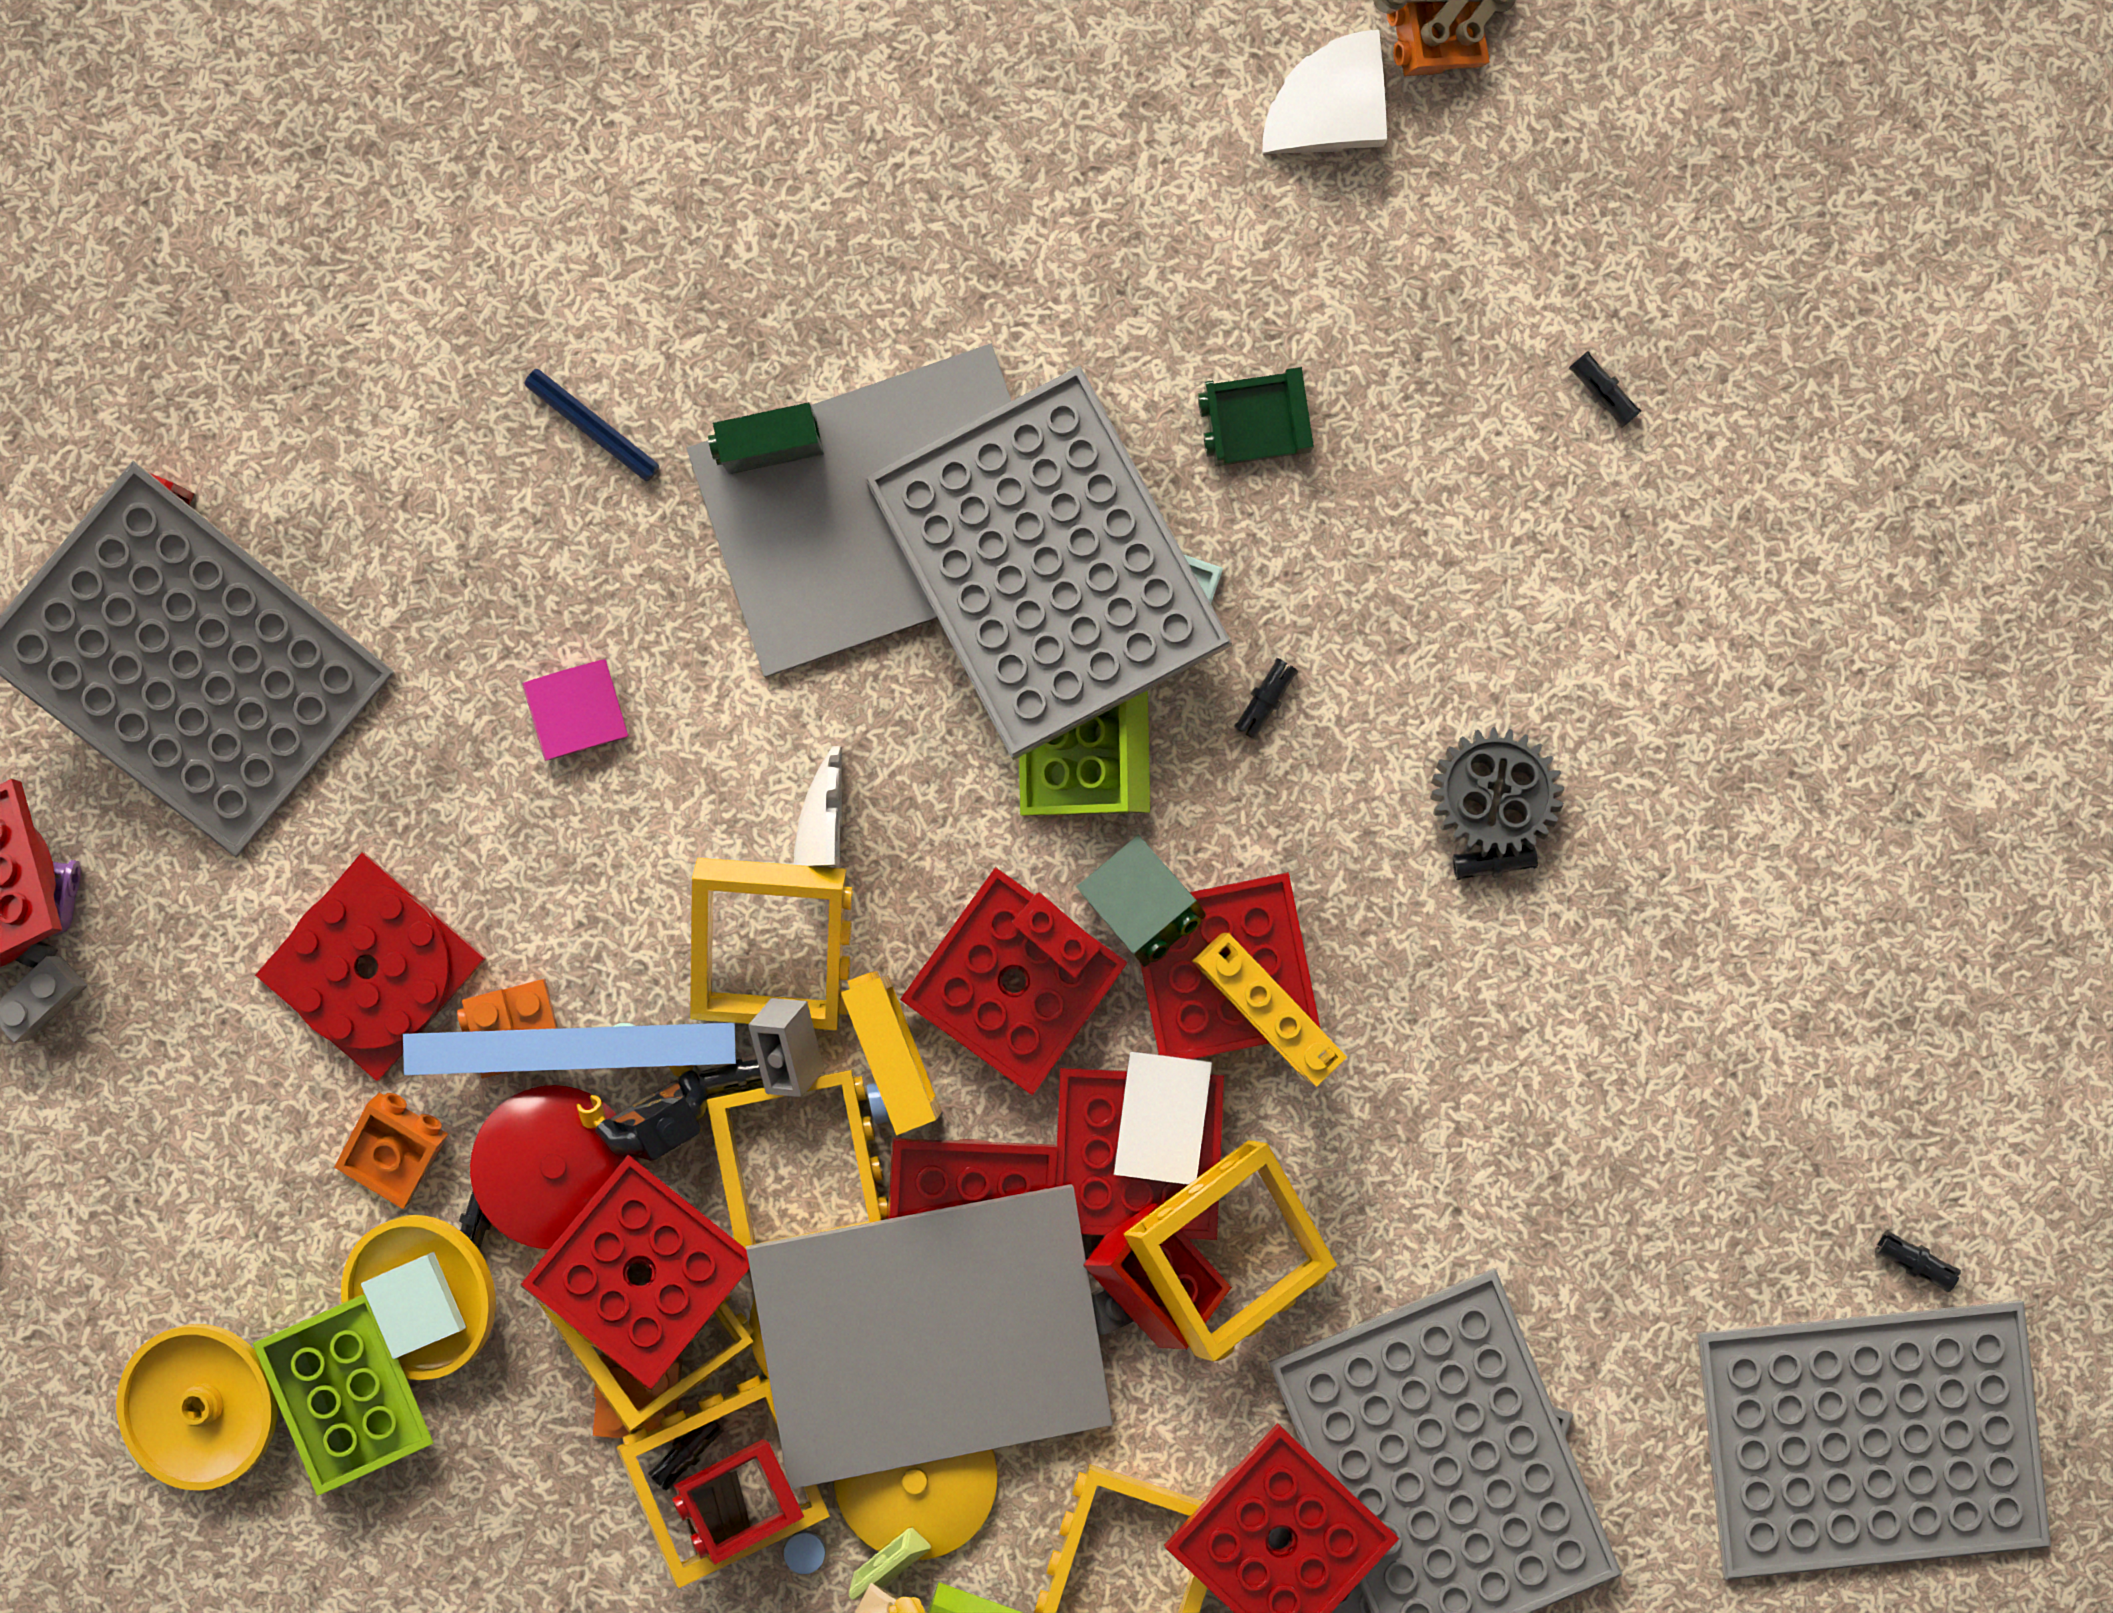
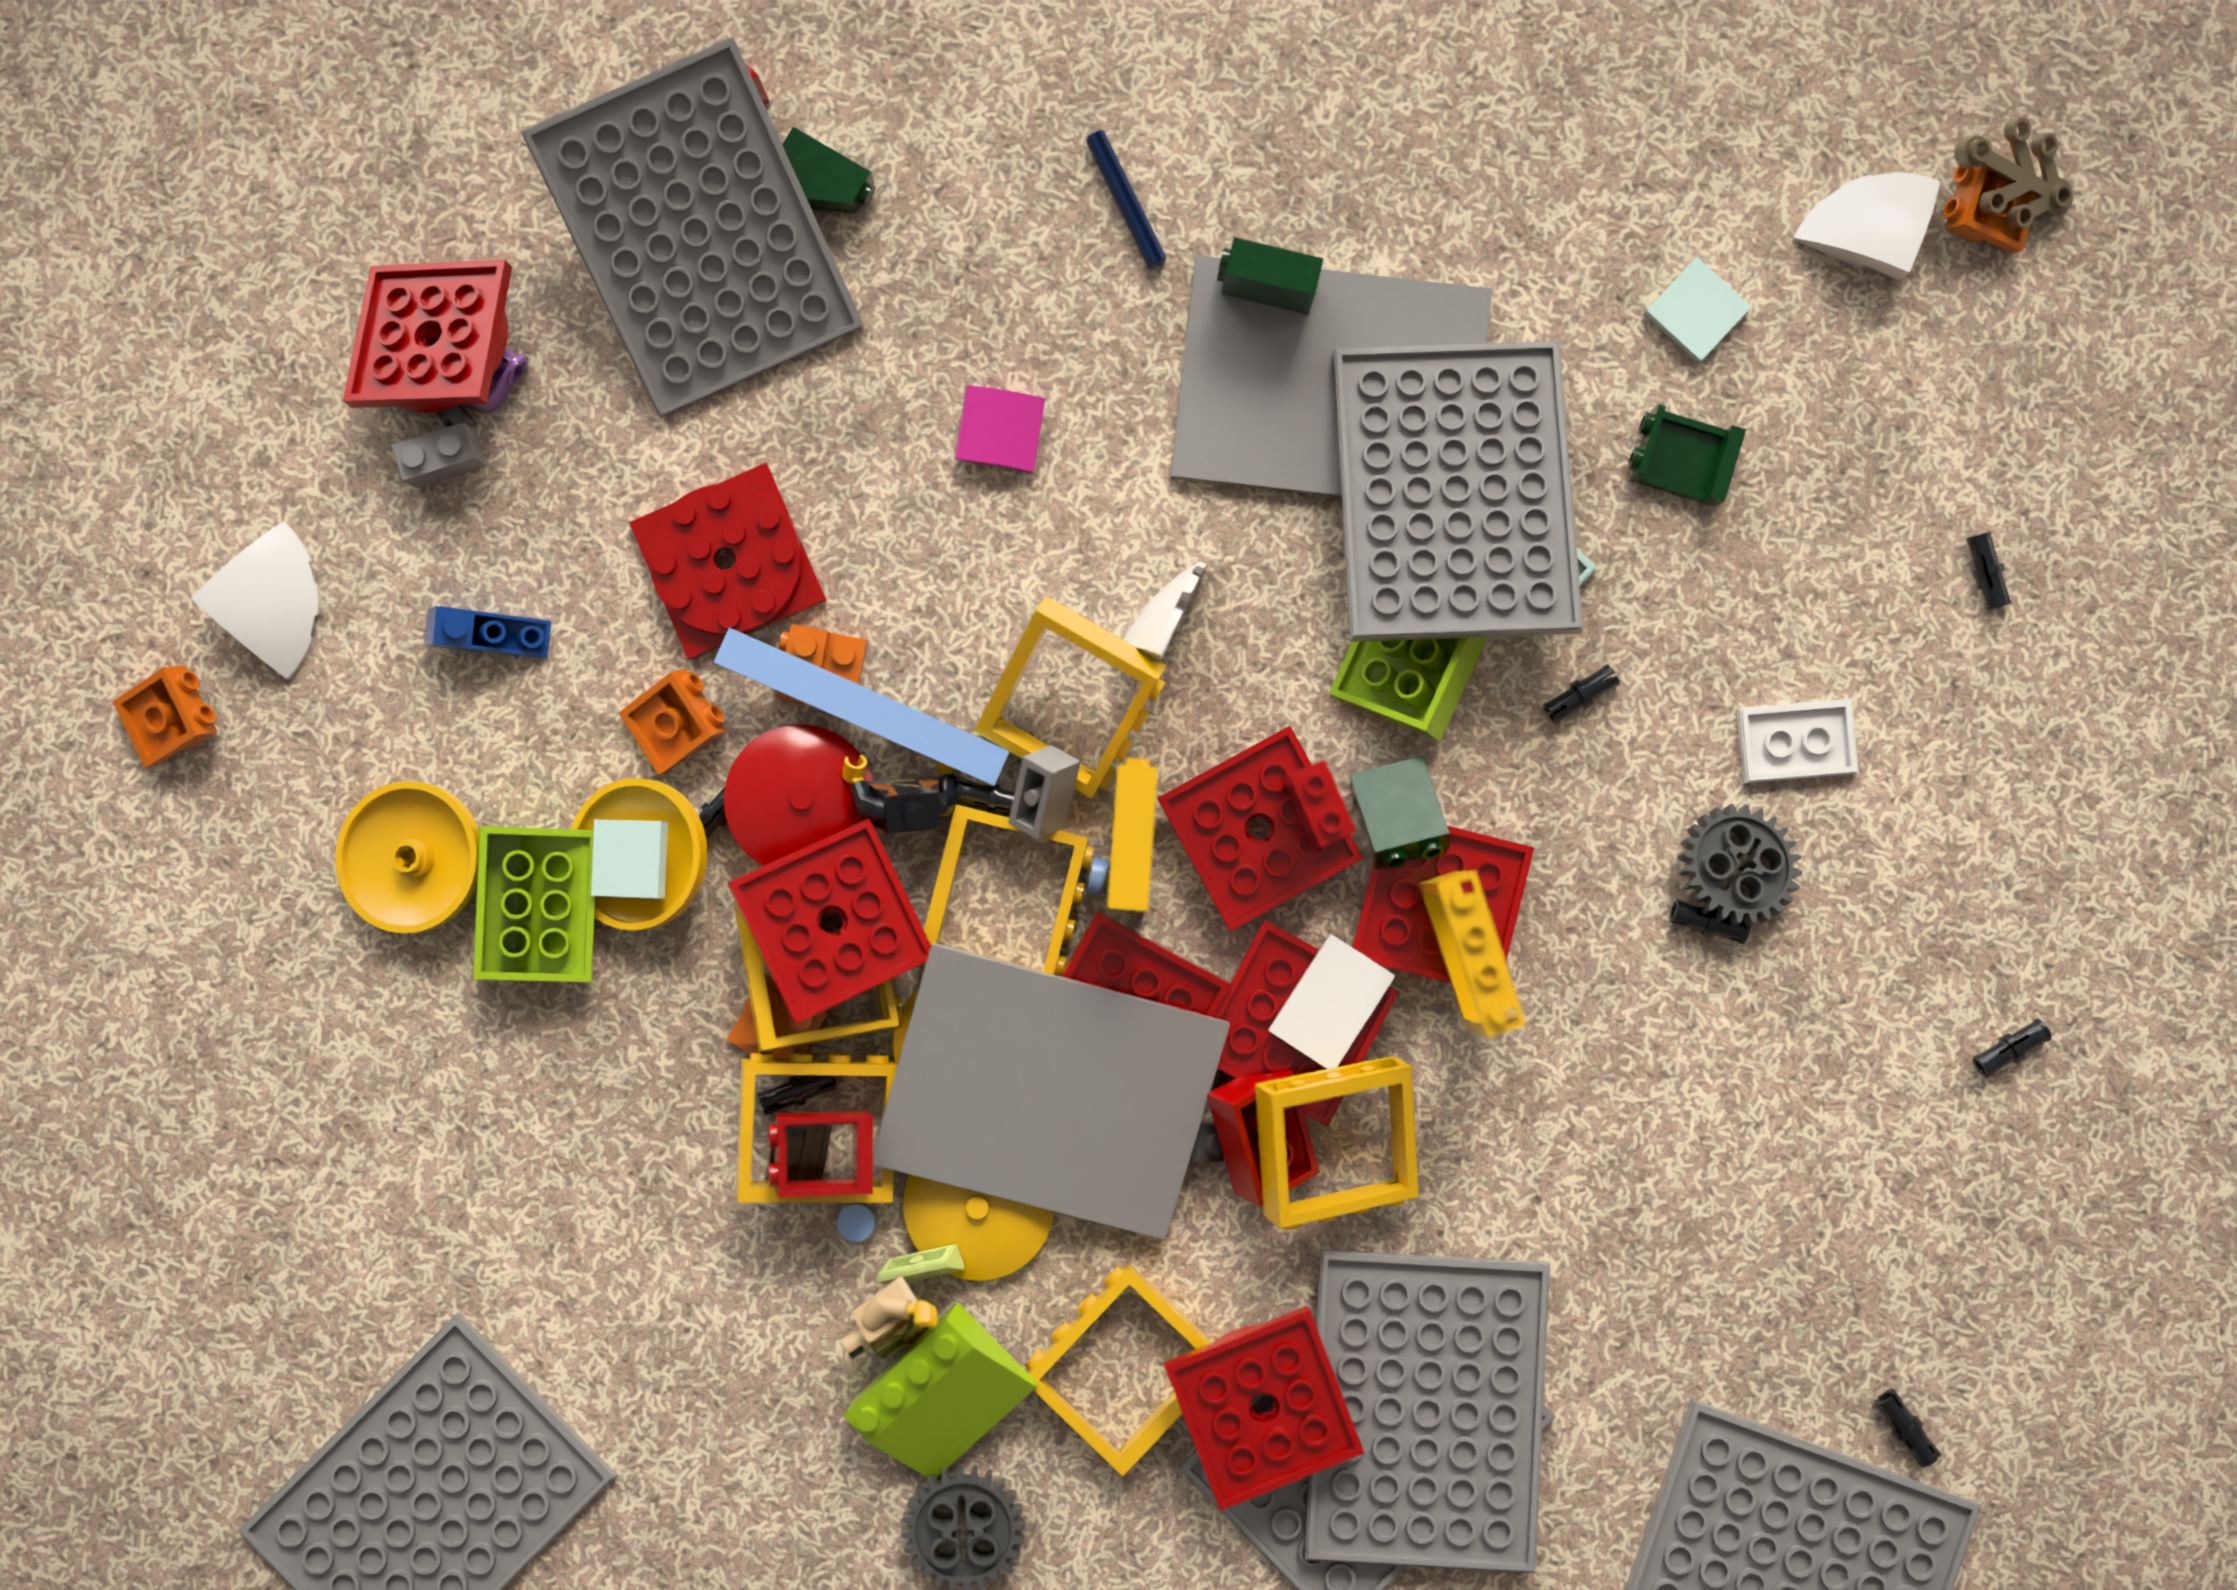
camera: 25 degrees right, 0 degrees up
none -> blue slope [424,606,551,658]
none -> dark green slope [782,127,876,214]
none -> light aqua tile [1643,257,1752,363]
none -> white tile [1736,699,1859,784]
none -> black pin [1972,1019,2052,1078]

